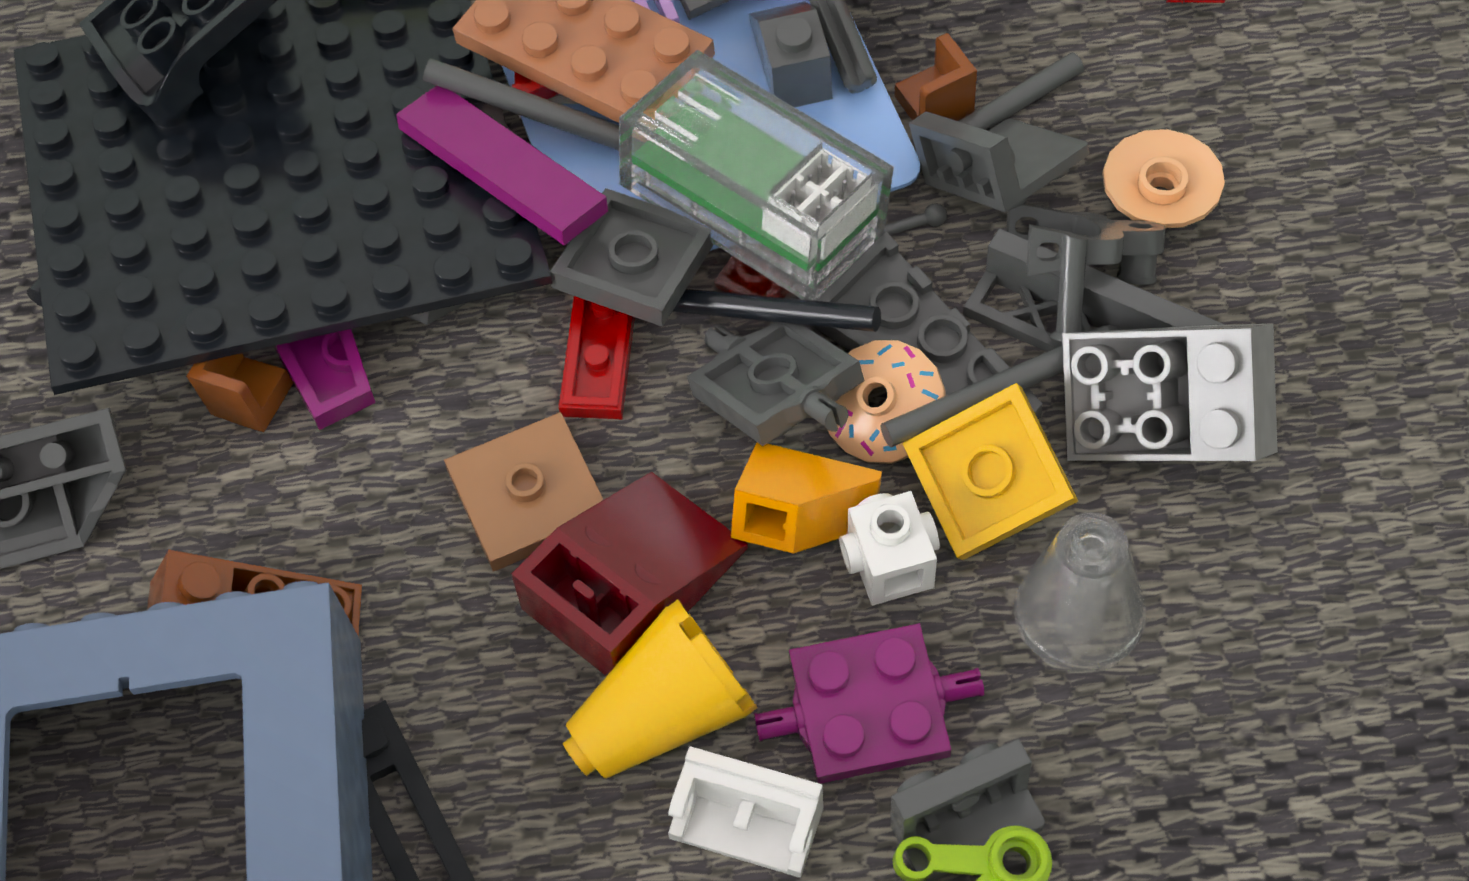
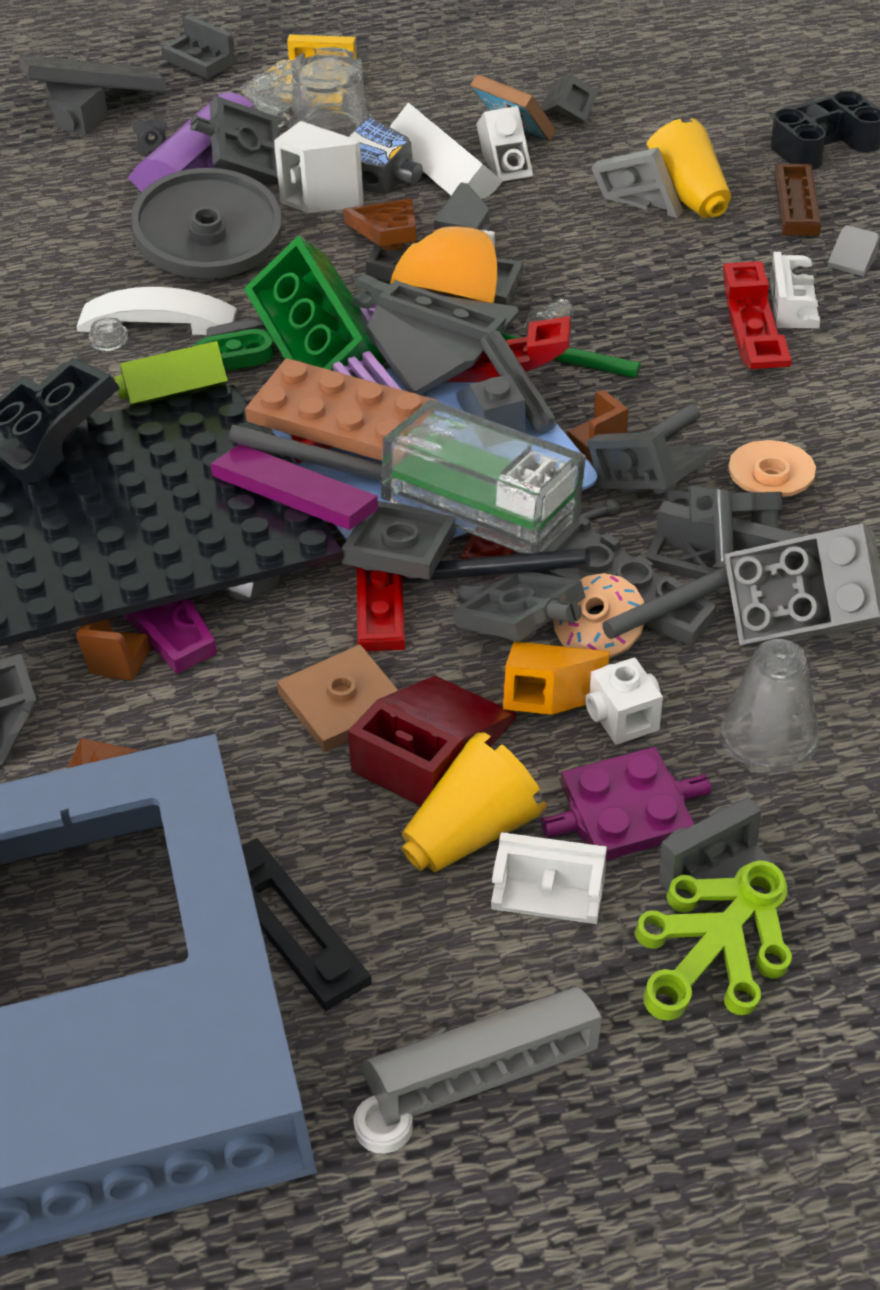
camera: 10 degrees left, 15 degrees down
yellow plate [902,383,1078,560] -> none

